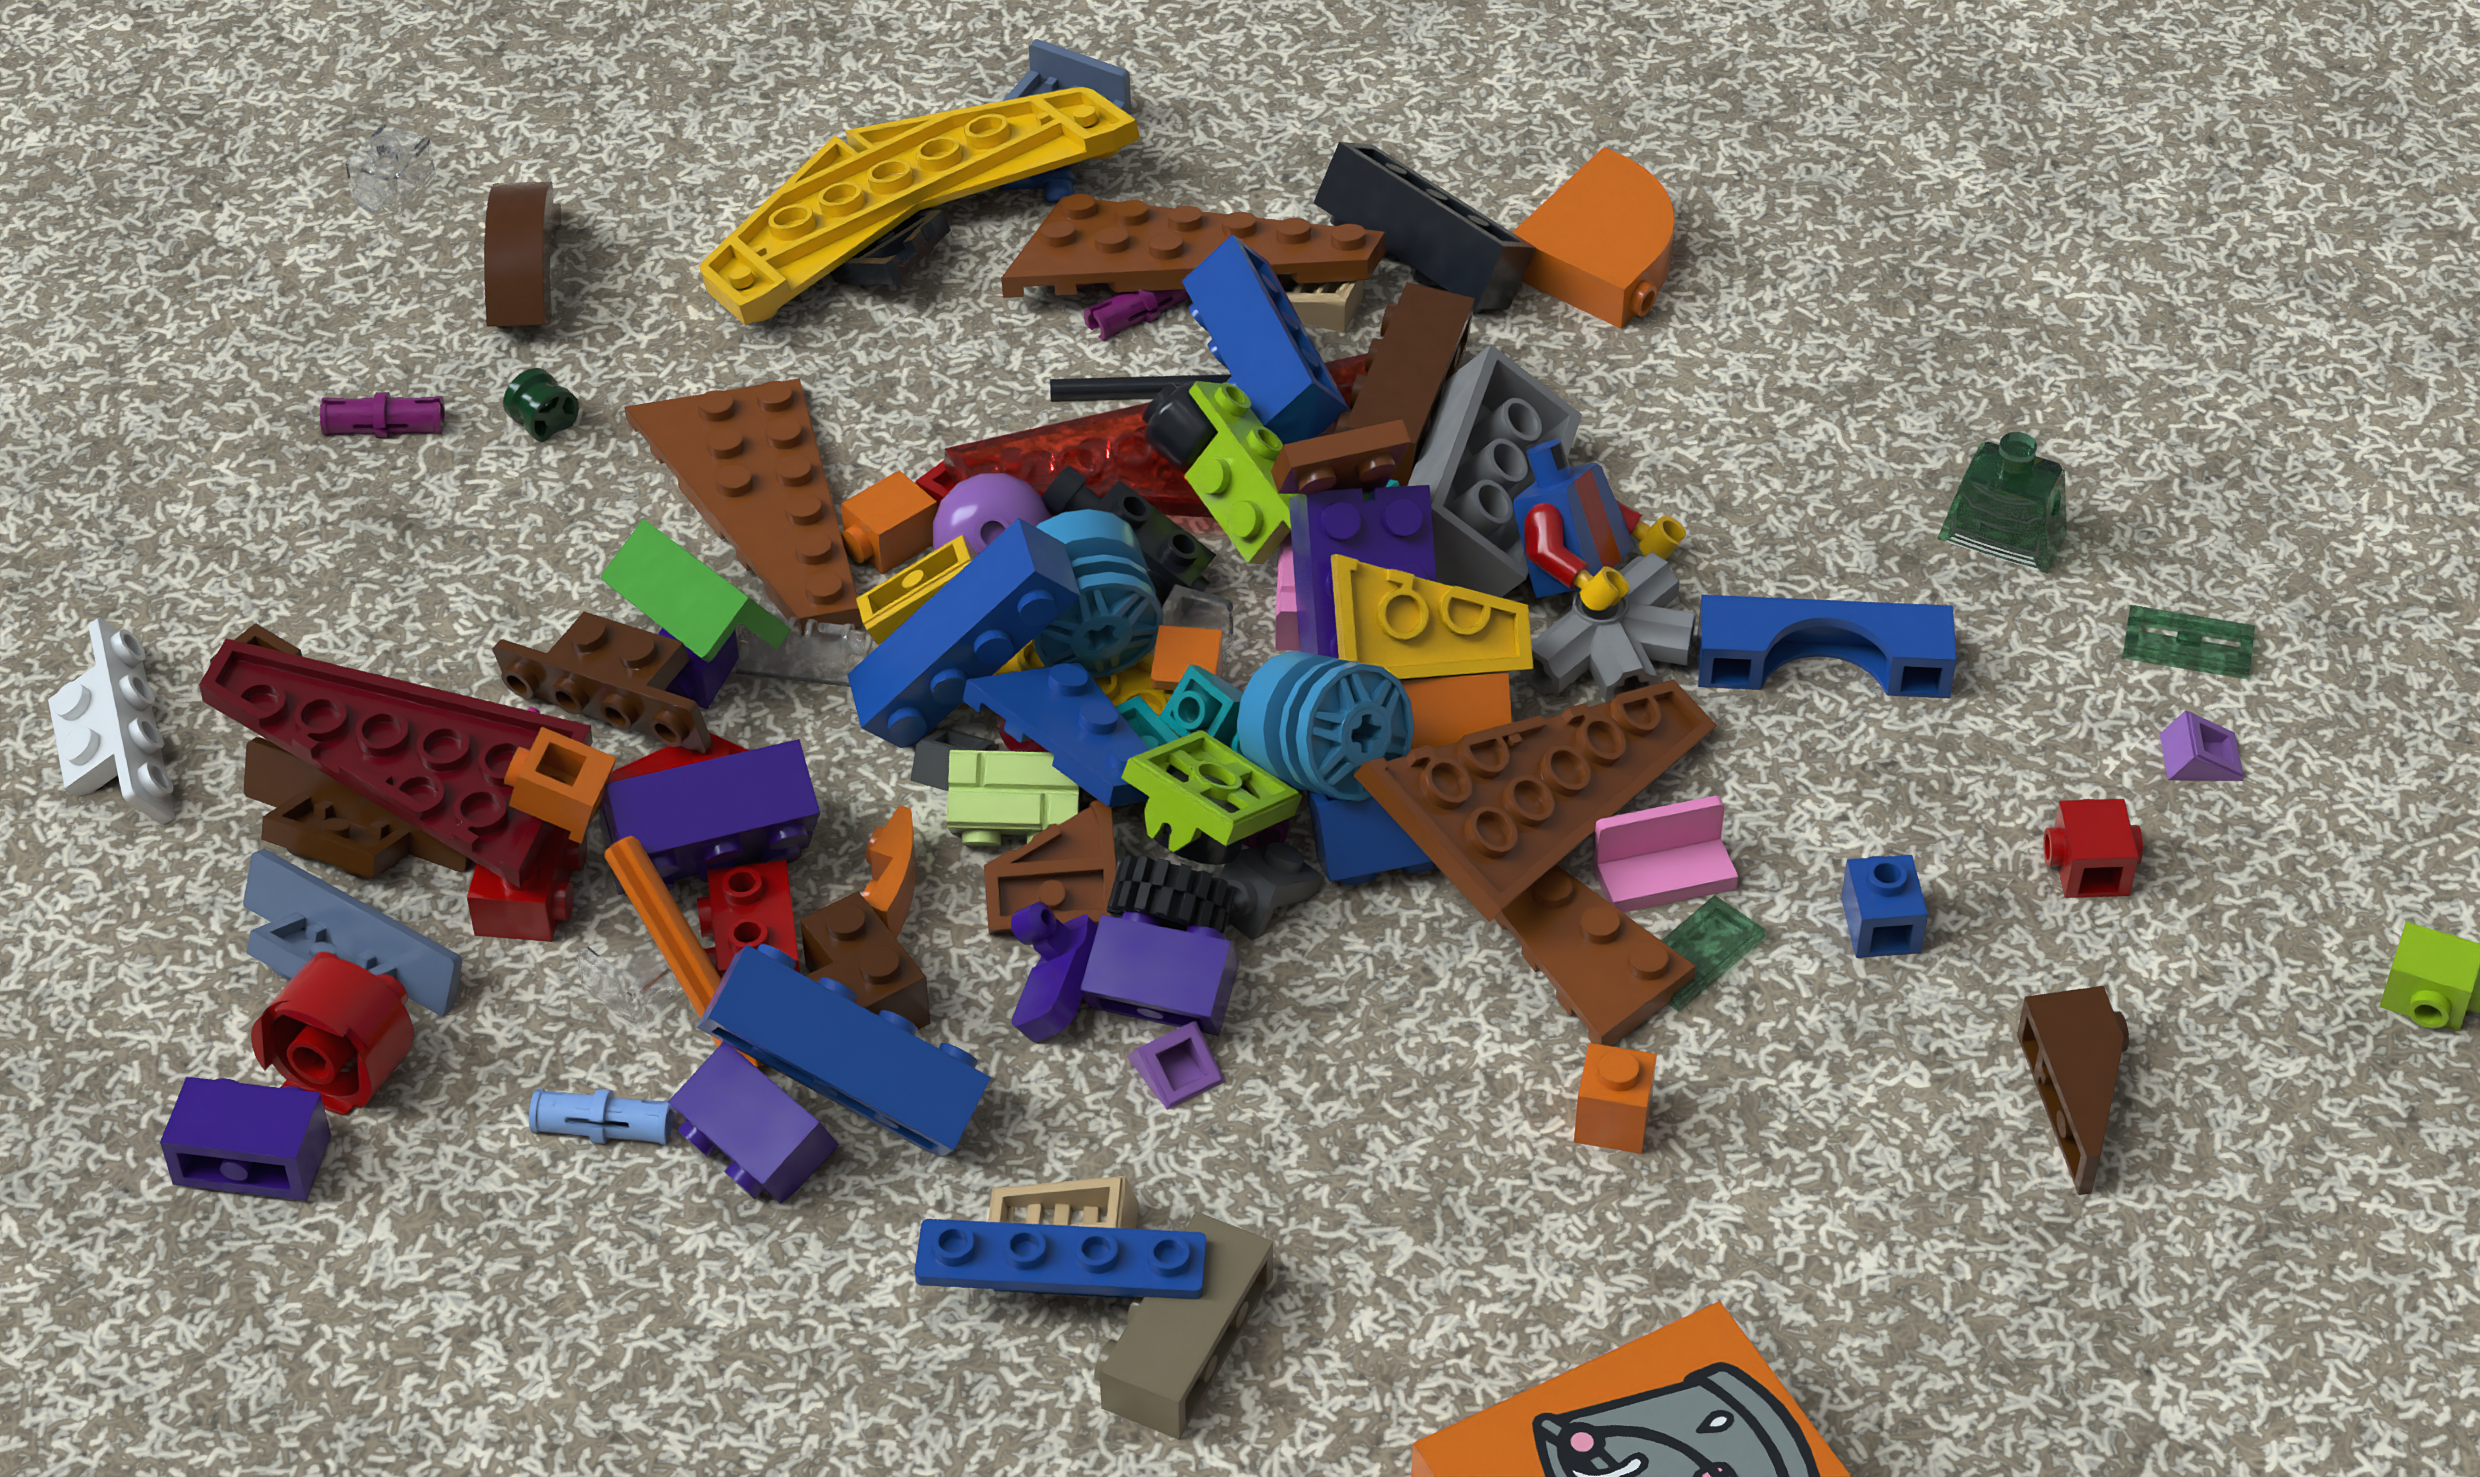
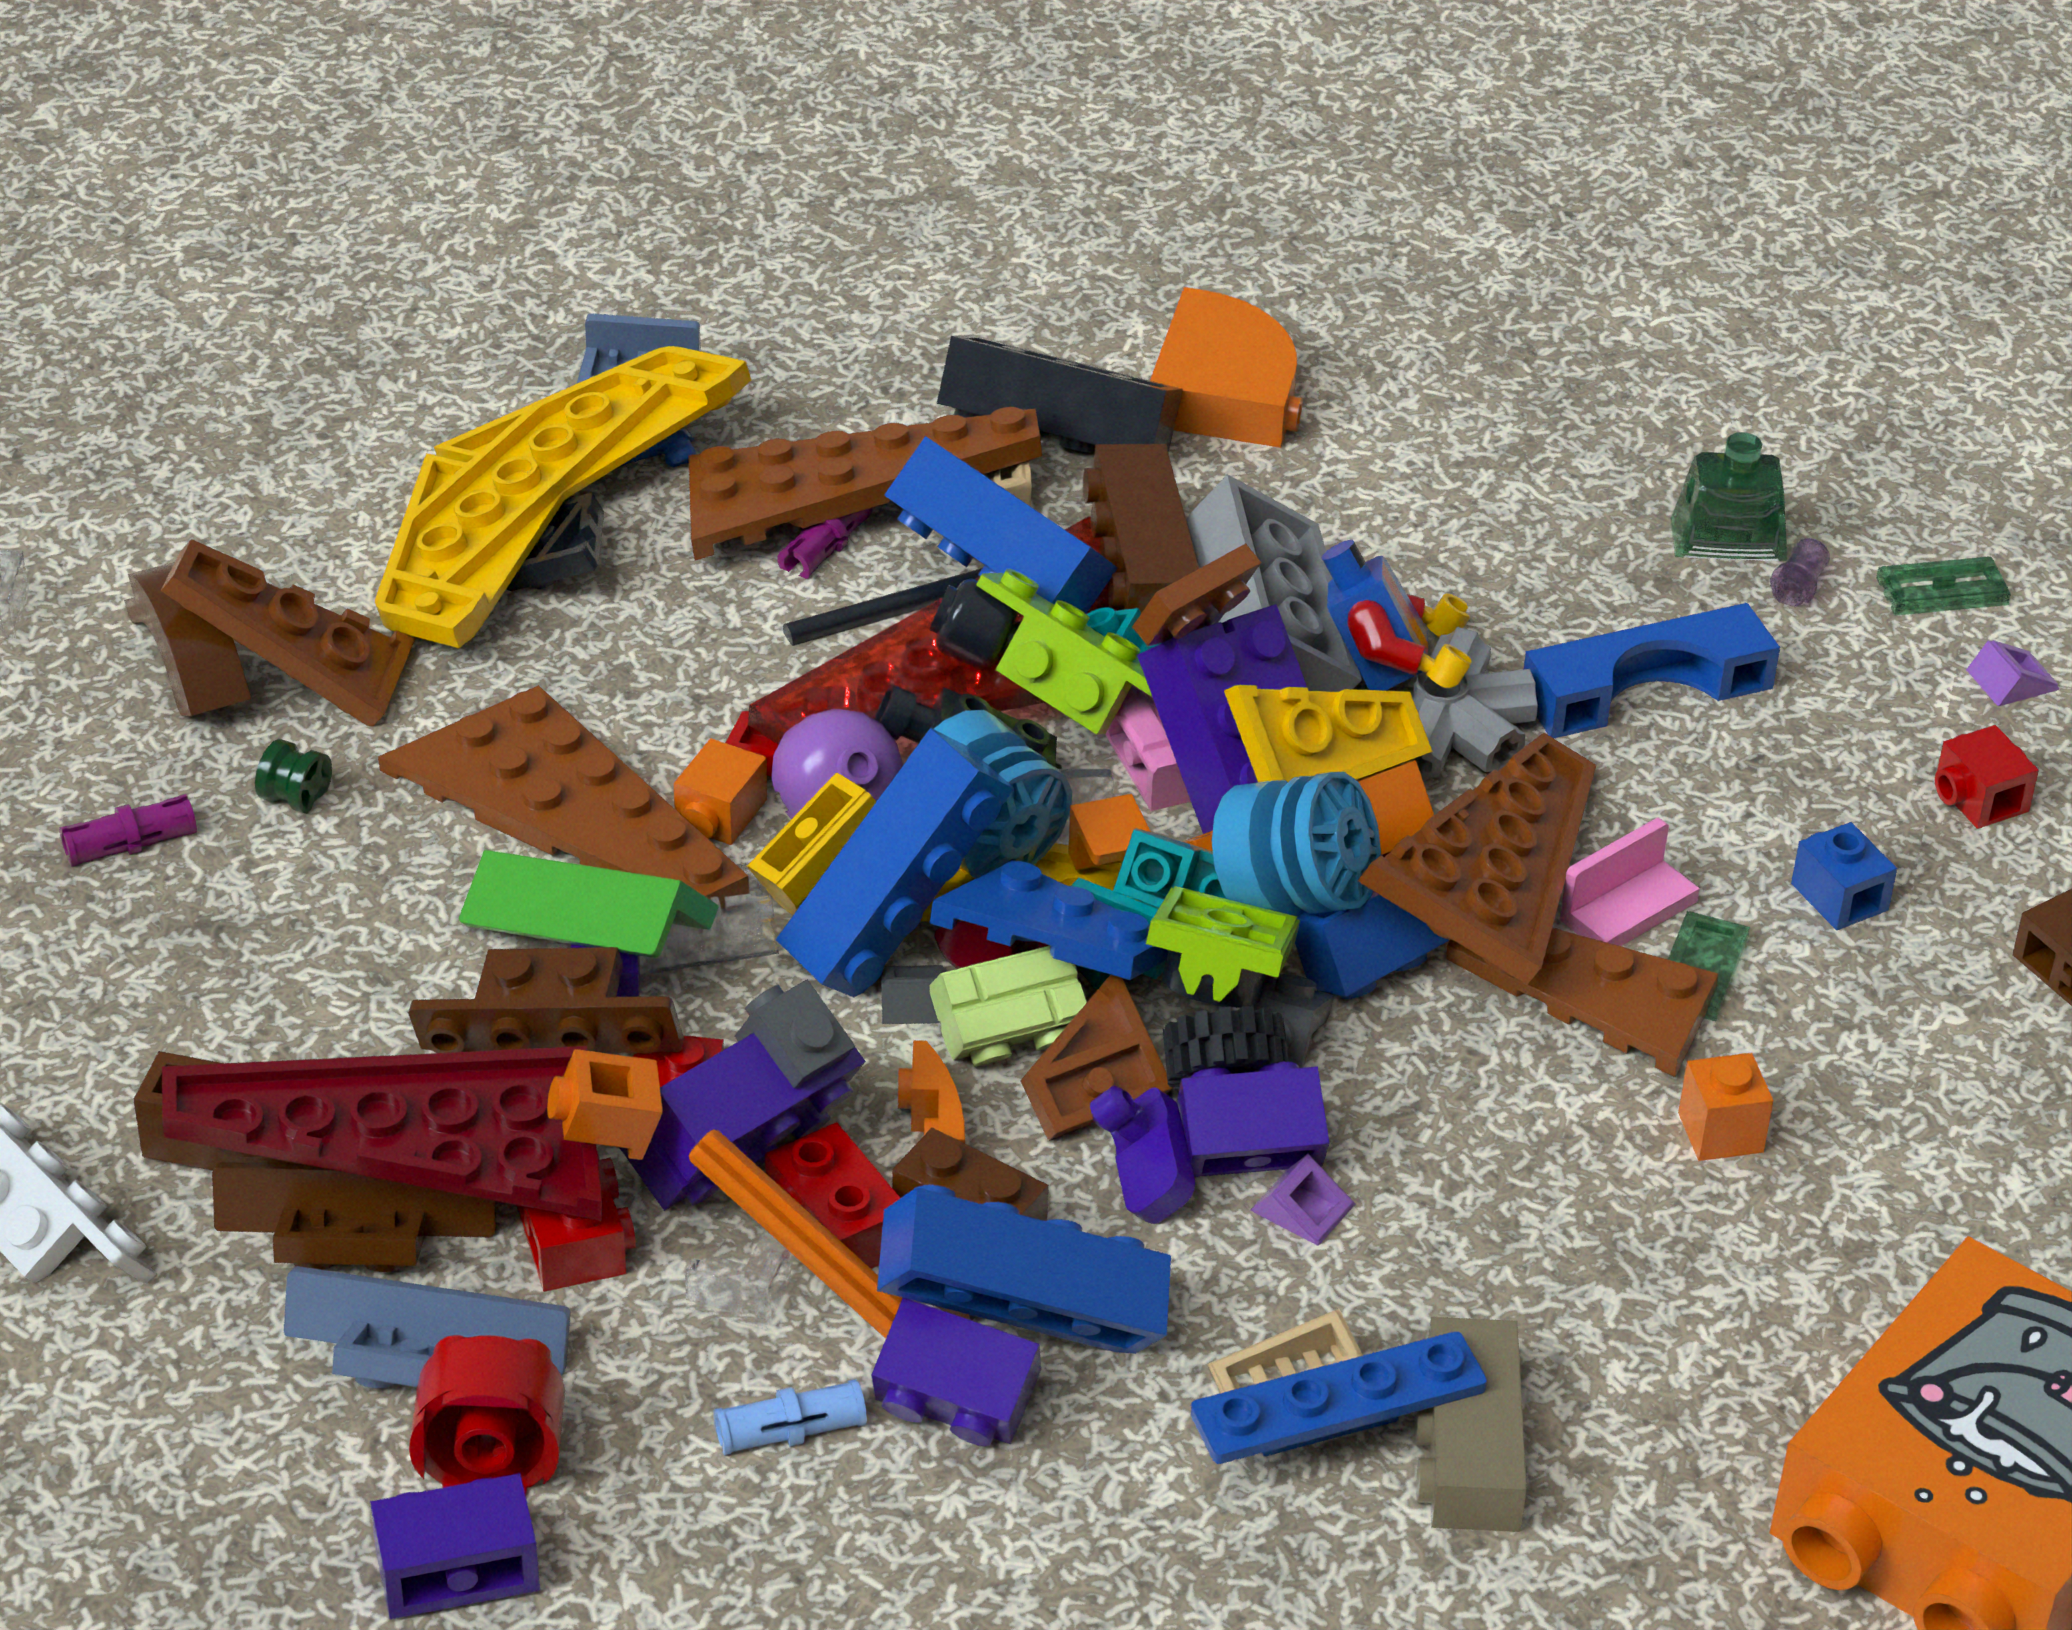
camera: 25 degrees left, 5 degrees down
none -> dark orange wing [161,539,415,727]
none -> dark grey bracket [735,979,856,1088]
none -> clear purple pin [1770,538,1830,607]

